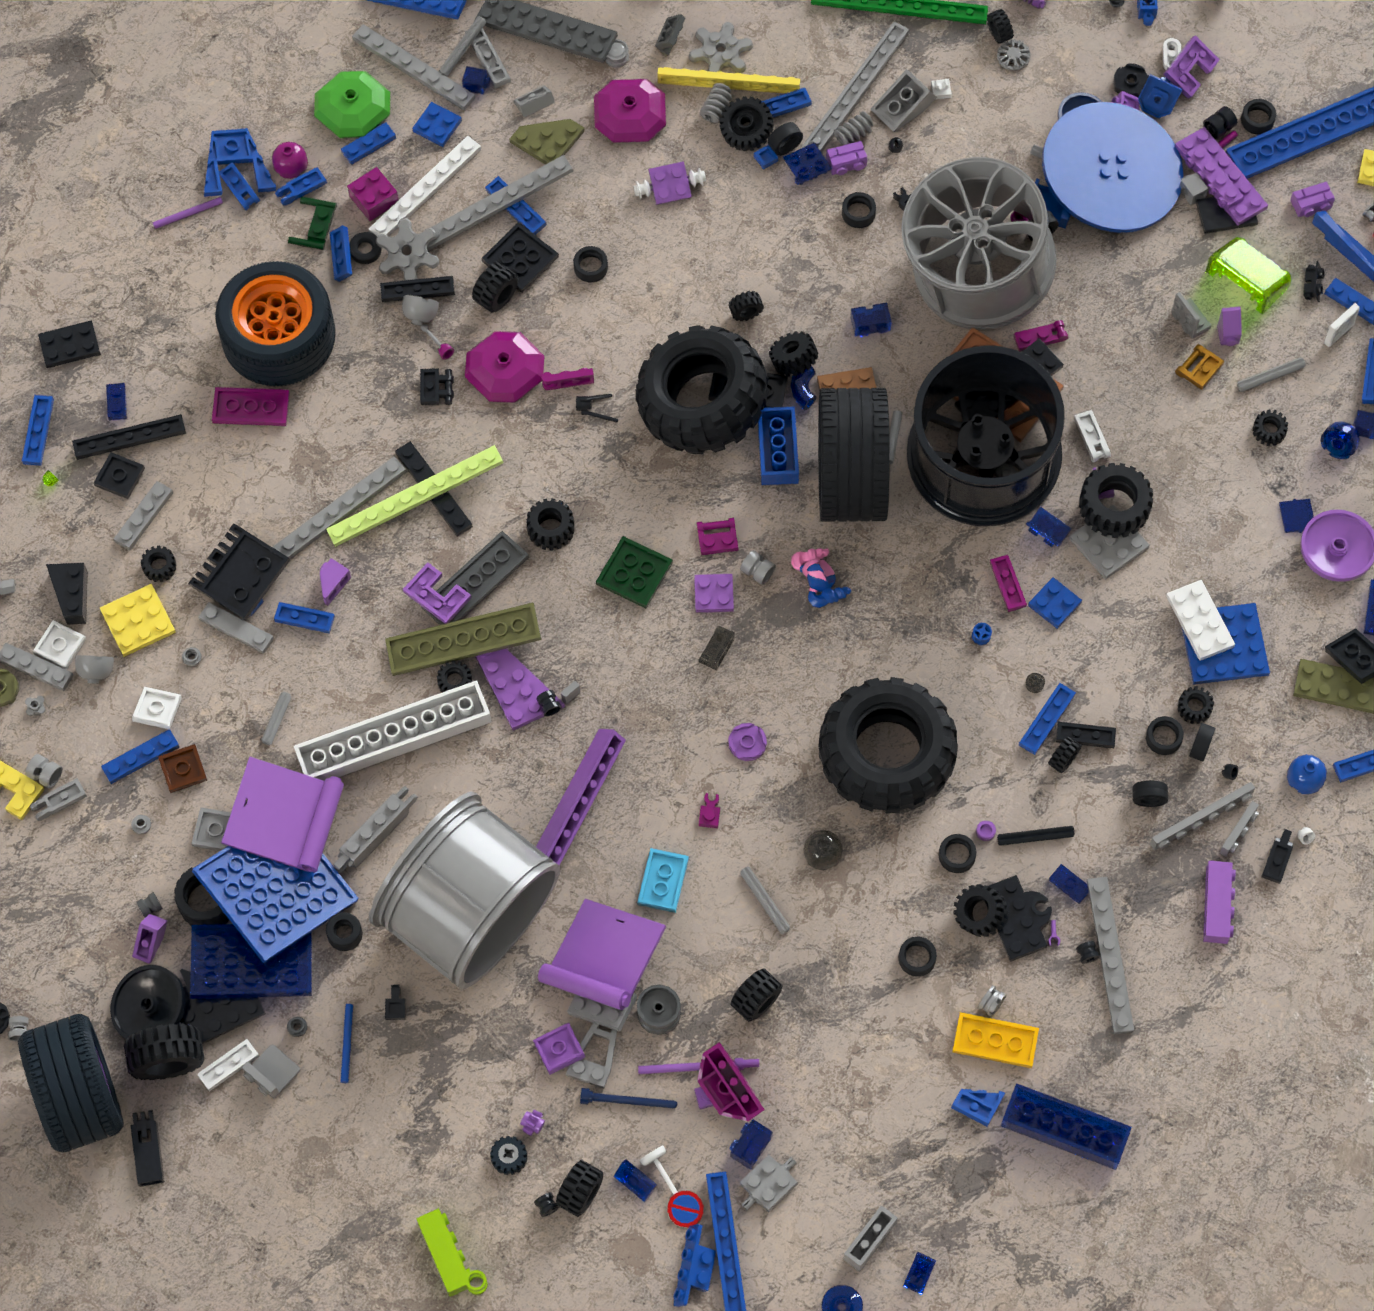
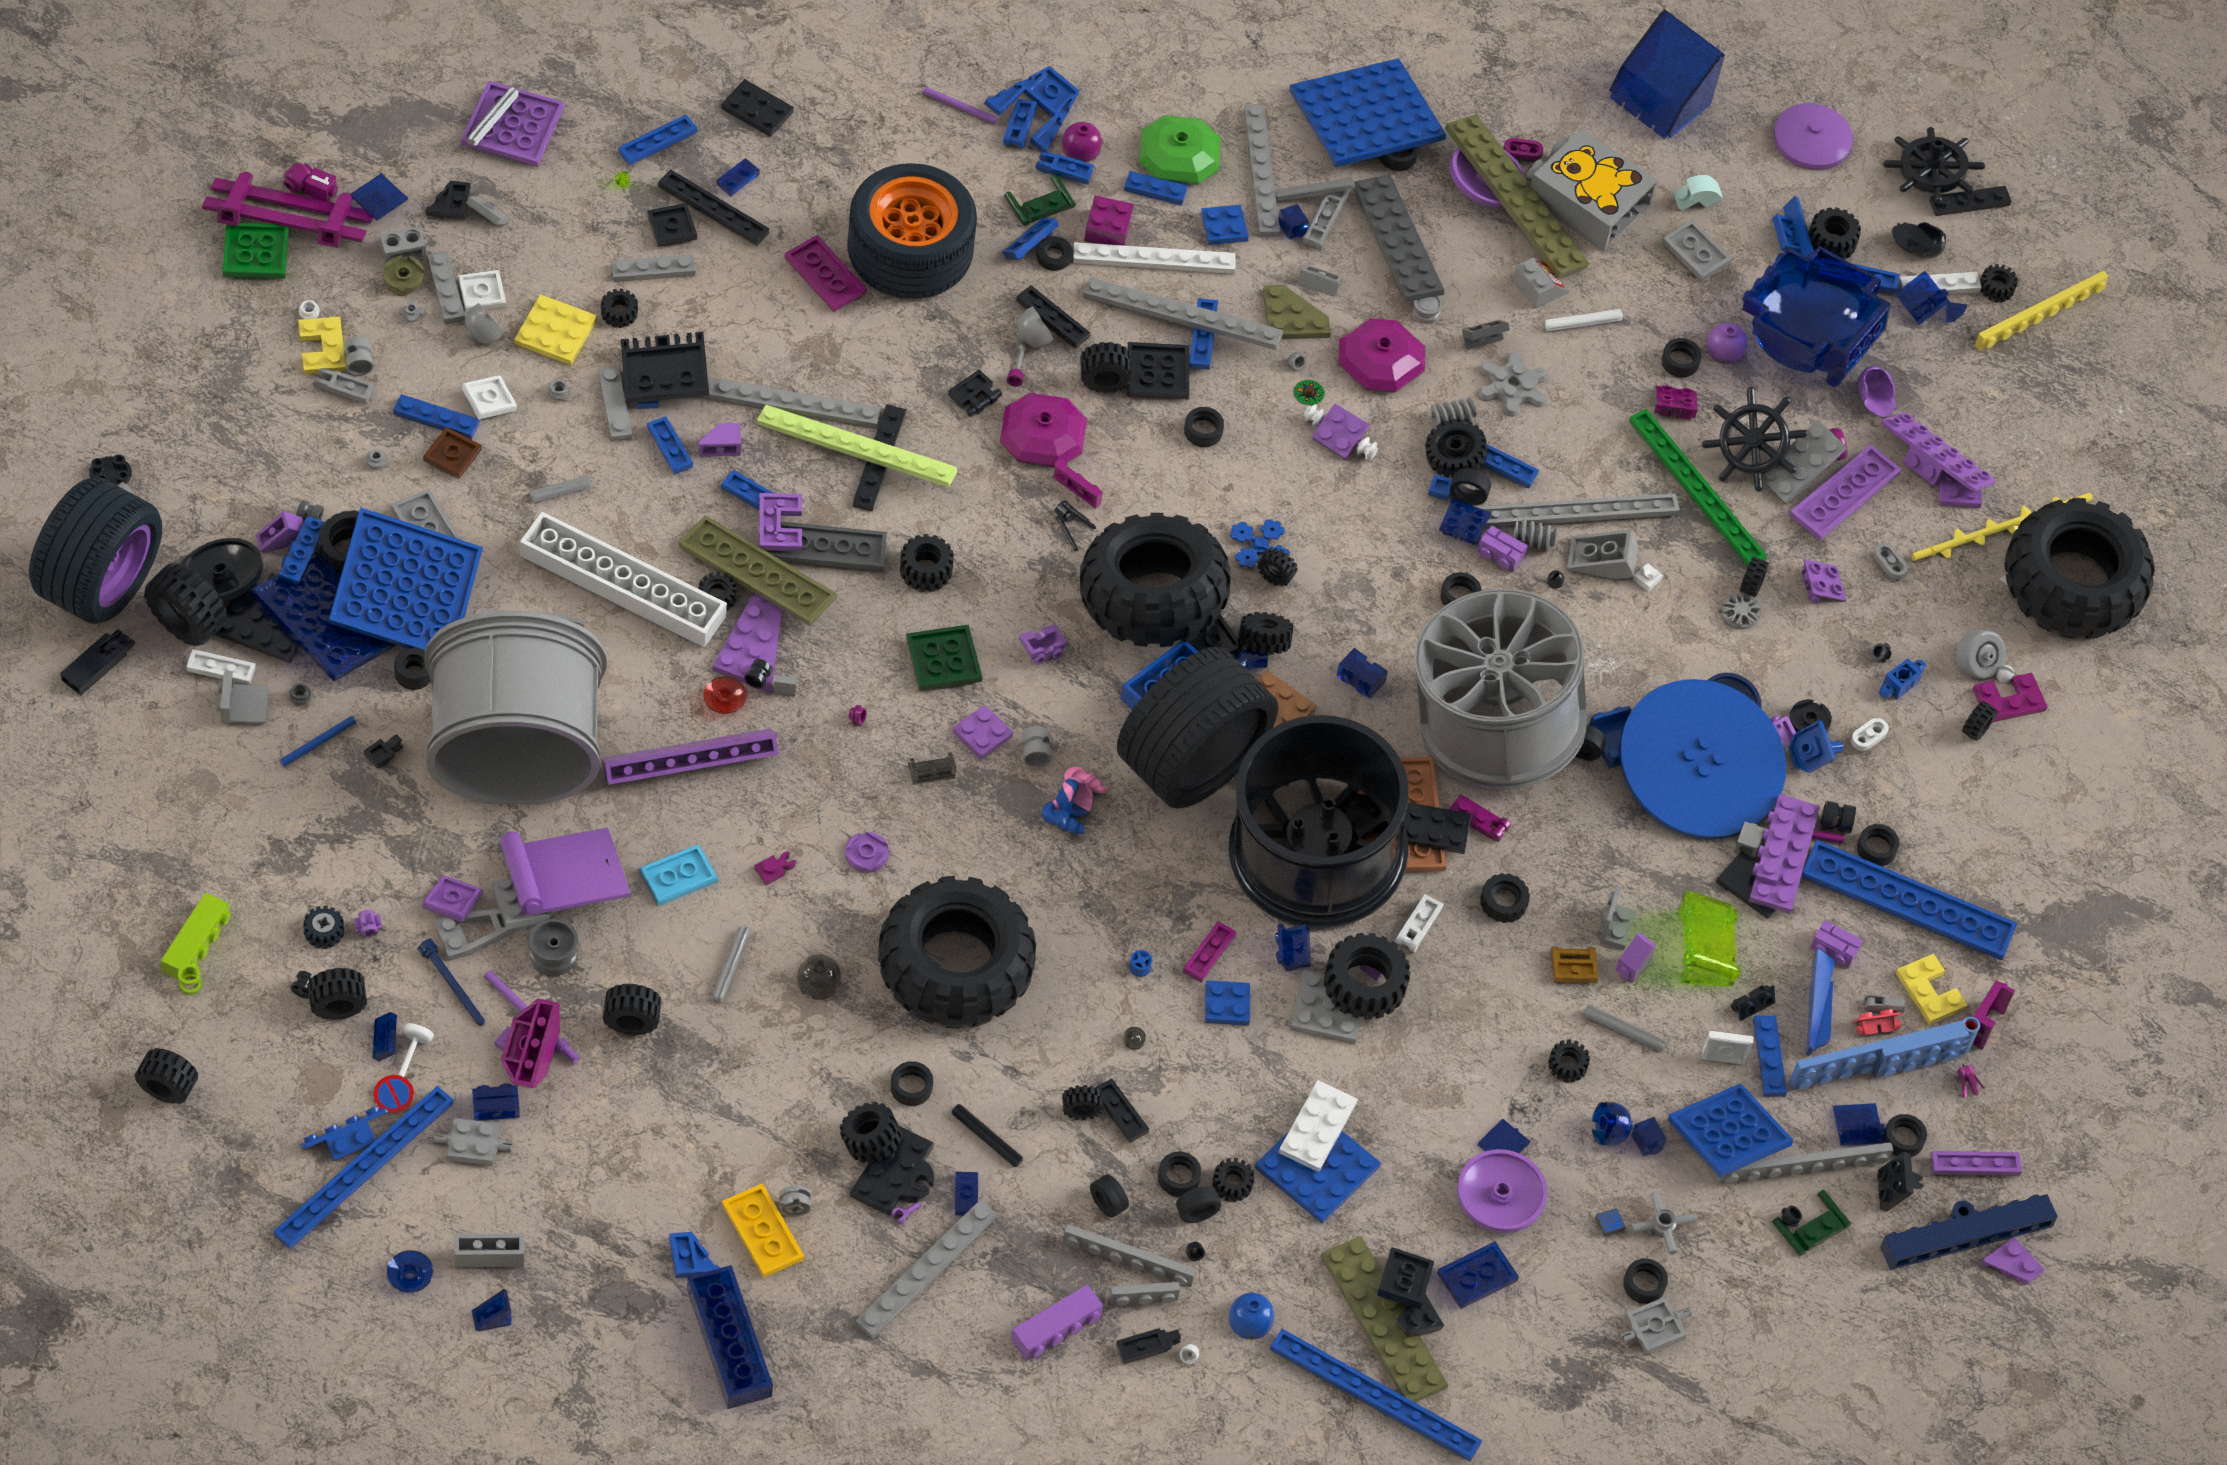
camera: 40 degrees right, 10 degrees down
black wedge [46,563,88,625] -> none
medium lavender door [221,757,344,872] -> none
light grey plate [376,218,439,280] -> none
light yellow plate [657,67,800,94] -> none
magenta plate [696,517,738,555] -> none
black tyre [898,936,937,977] -> none
medium lavender tile [976,821,996,841] -> none
blue plate [1019,683,1076,755] -> none
black wheel [1076,941,1100,964] -> none
medium lavender plate [1164,35,1220,99] -> none
none -> blue bracket [279,516,325,584]
none -> clear red dish [703,676,747,714]
none -> blue plate [721,470,773,510]
none -> magenta plate [849,705,867,725]
none -> medium lavender cylinder [1019,624,1068,665]
none -> blue plant [1230,519,1290,568]
none -> light grey hinge [1288,352,1306,370]
none -> piece [1294,380,1325,405]
none -> black tyre [1480,873,1530,923]

